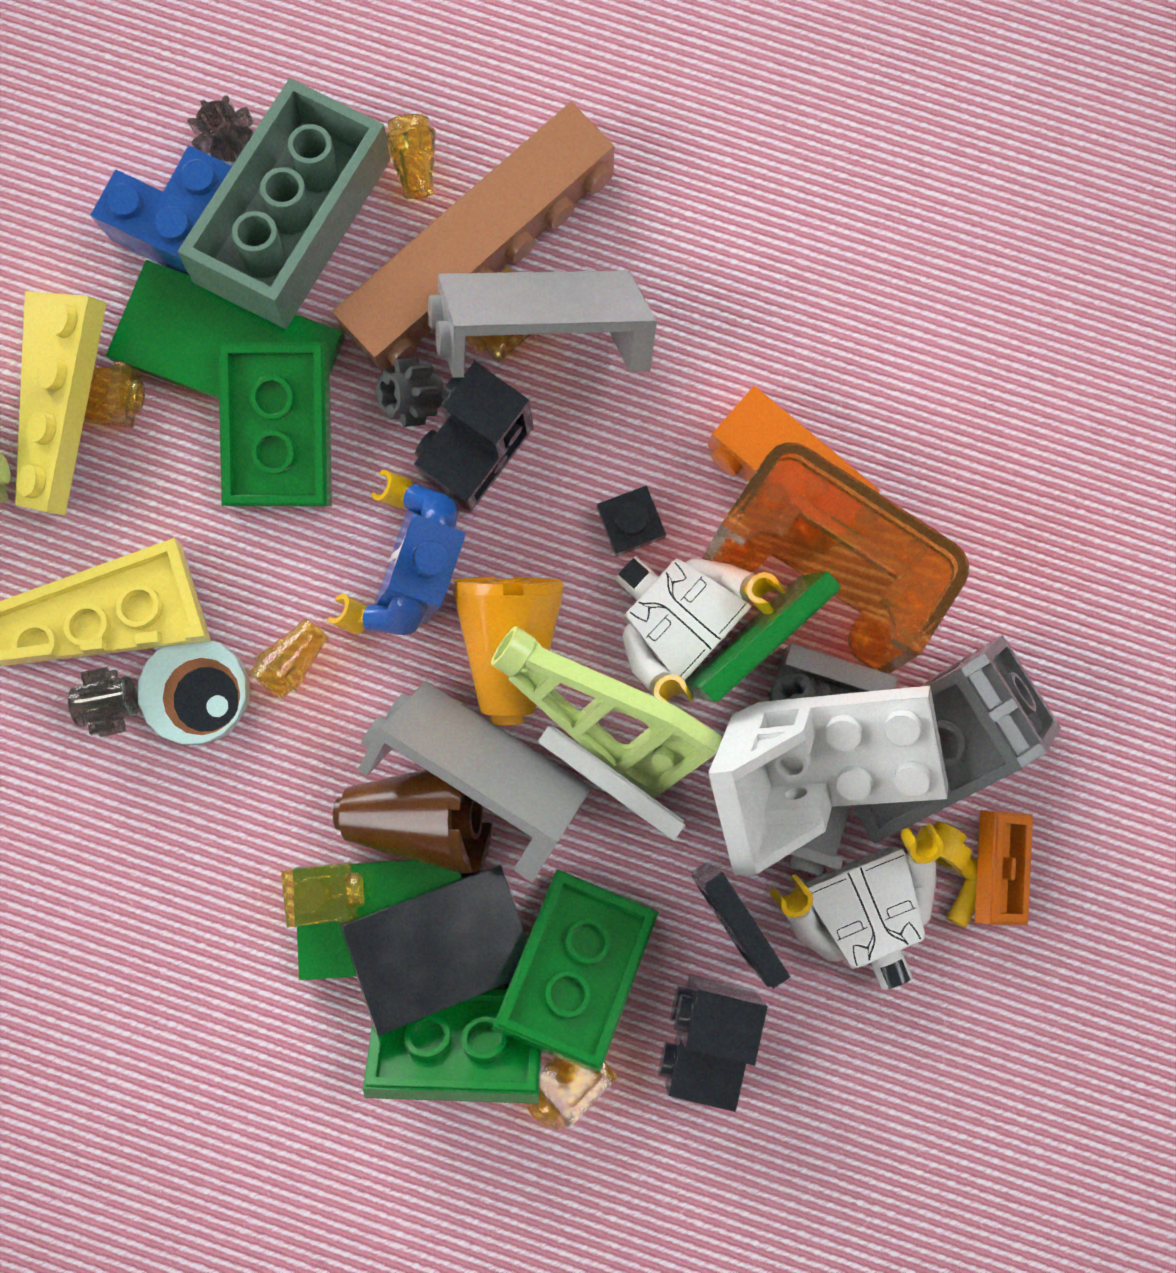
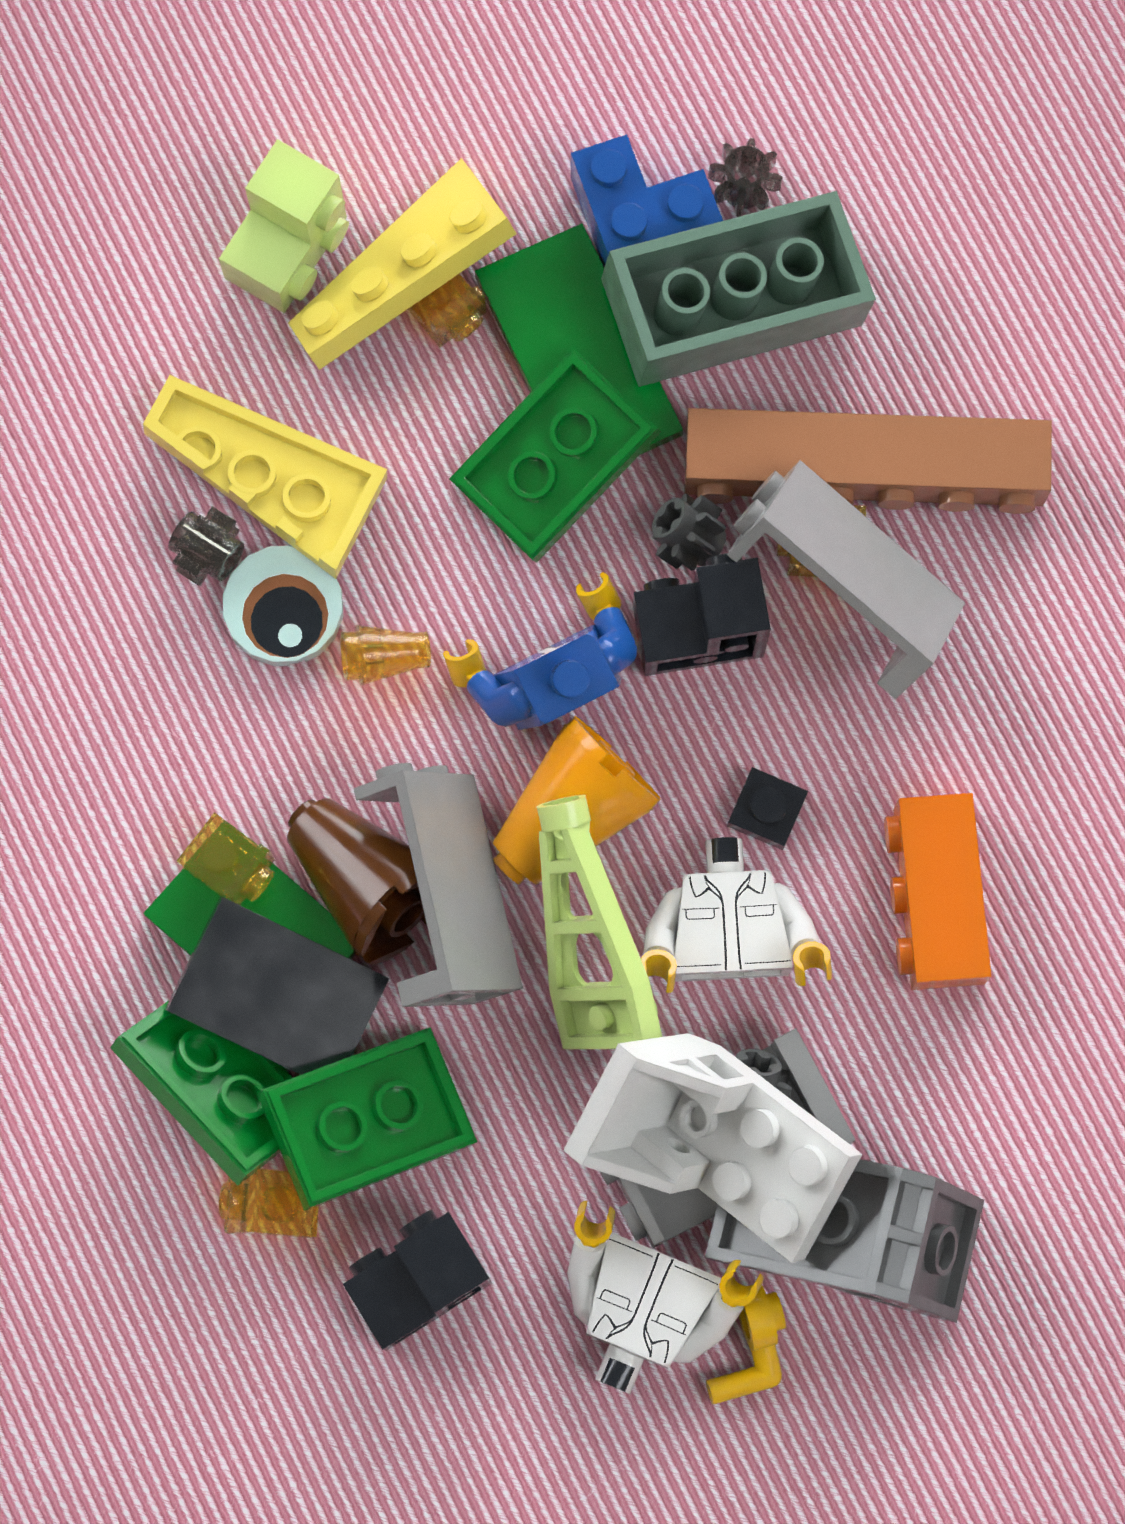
camera: 45 degrees right, 5 degrees down
clear yellow cone [386,114,436,199] -> none
white tile [537,725,685,841] -> none
green tile [685,571,841,702] -> none
black tile [691,862,791,989] -> none
clear orange windscreen [702,443,969,674] -> none
orange tile [974,810,1033,925] -> none

